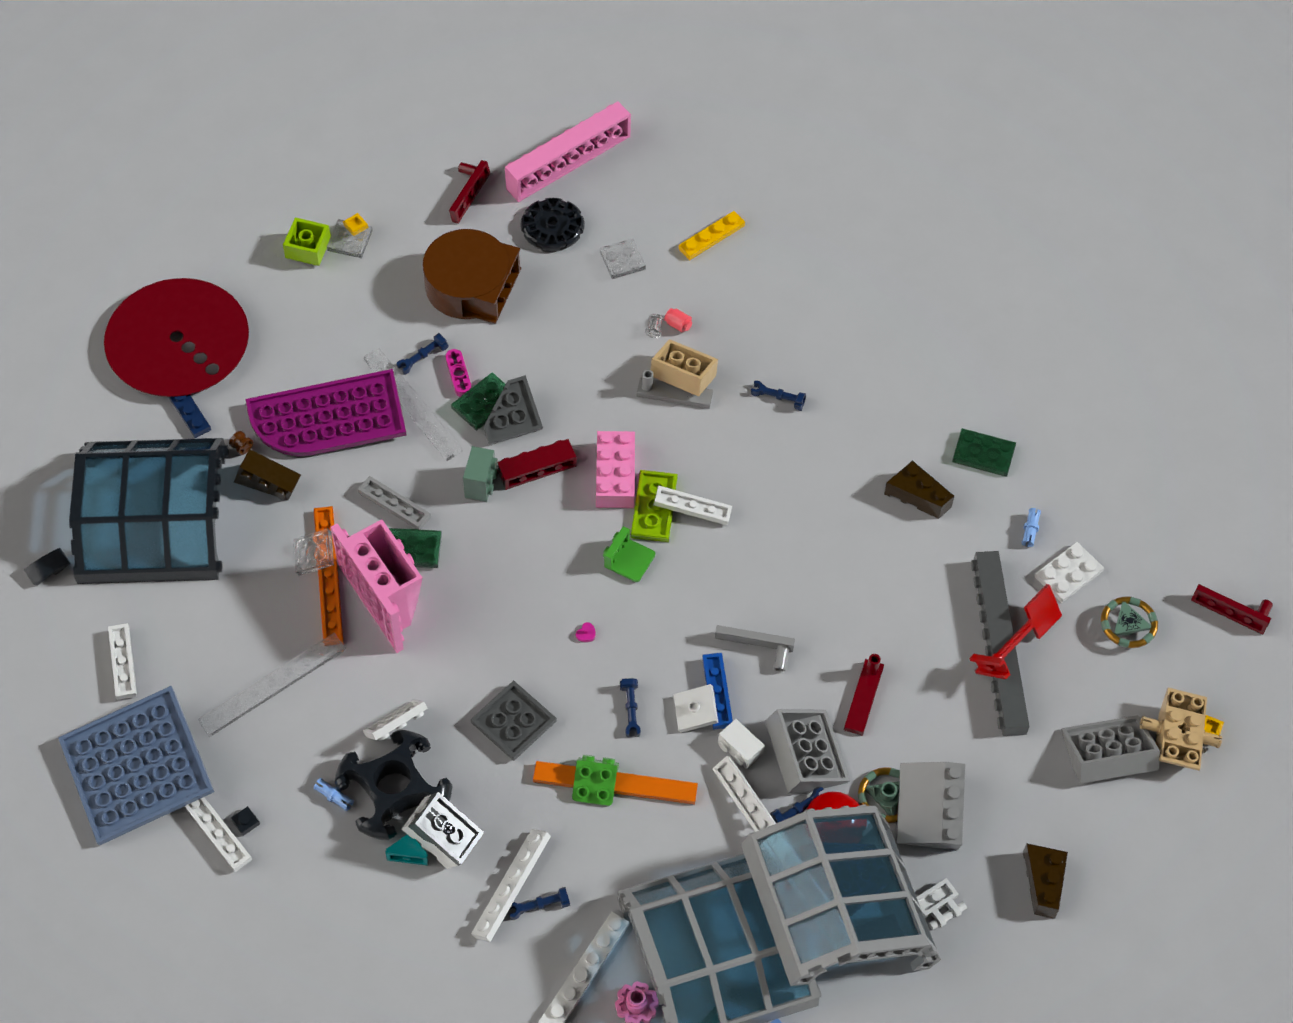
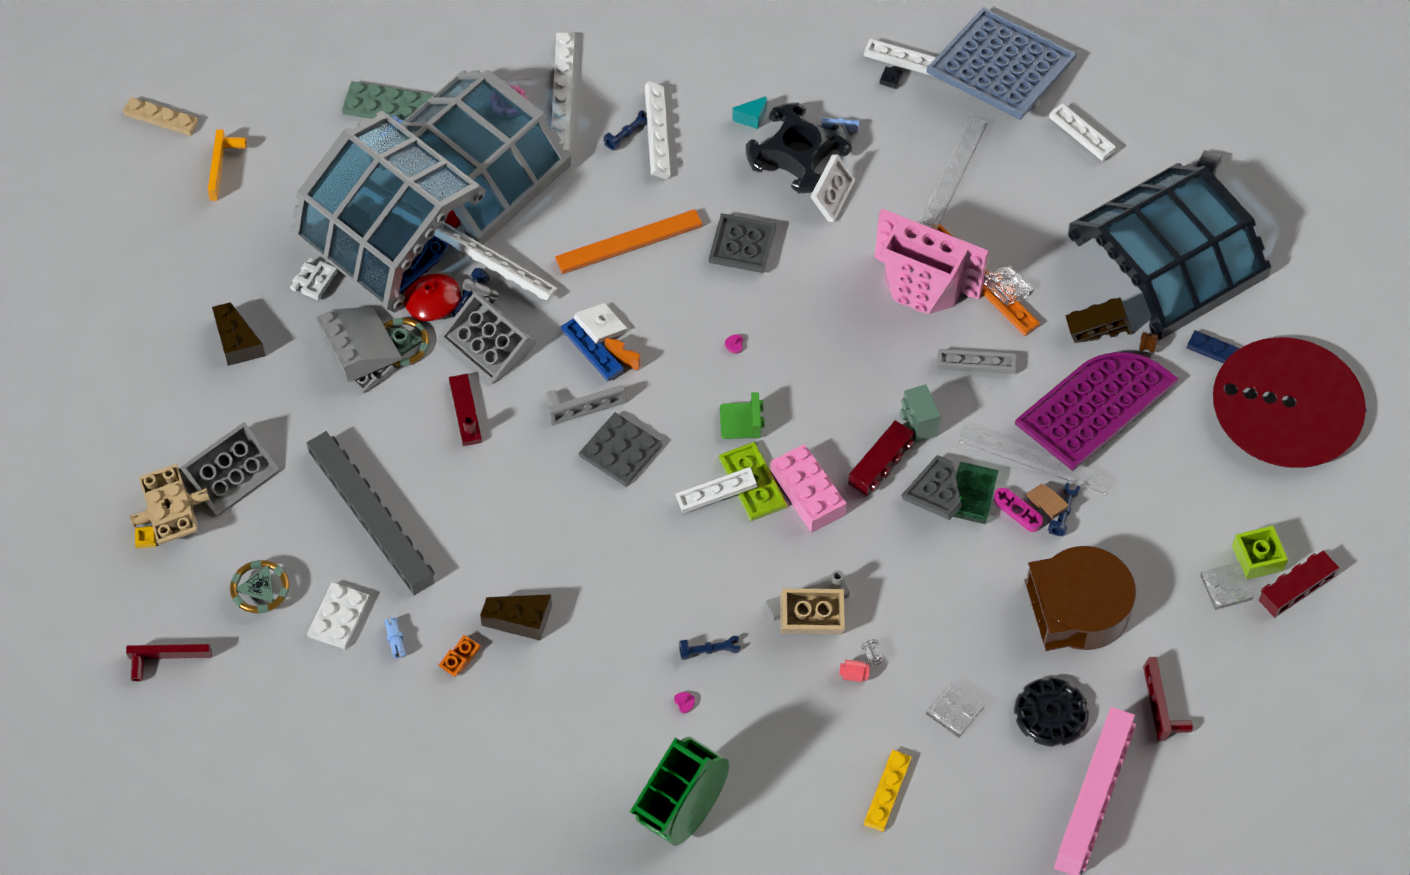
camera: 150 degrees right, 0 degrees up
yellow tile [343,213,368,236] -> none
clear green plate [389,528,442,568] -> none
piece [402,792,484,869] -> none
bright green bracket [572,755,619,806] -> none
dark blue piece [620,678,641,737] -> none
white brick [718,719,765,769] -> none
clear green plate [952,428,1016,477] -> none
red piece [969,584,1062,679] -> none
none -> orange slope [438,635,481,677]
none -> light grey axle [462,279,499,301]
none -> dark grey plate [579,412,662,487]
none -> orange slope [605,338,641,370]
none -> green brick [630,736,729,846]
none -> dark pink piece [674,692,695,714]
none -> medium nougat slope [1026,483,1069,520]
none -> dark red brick [1259,550,1339,618]

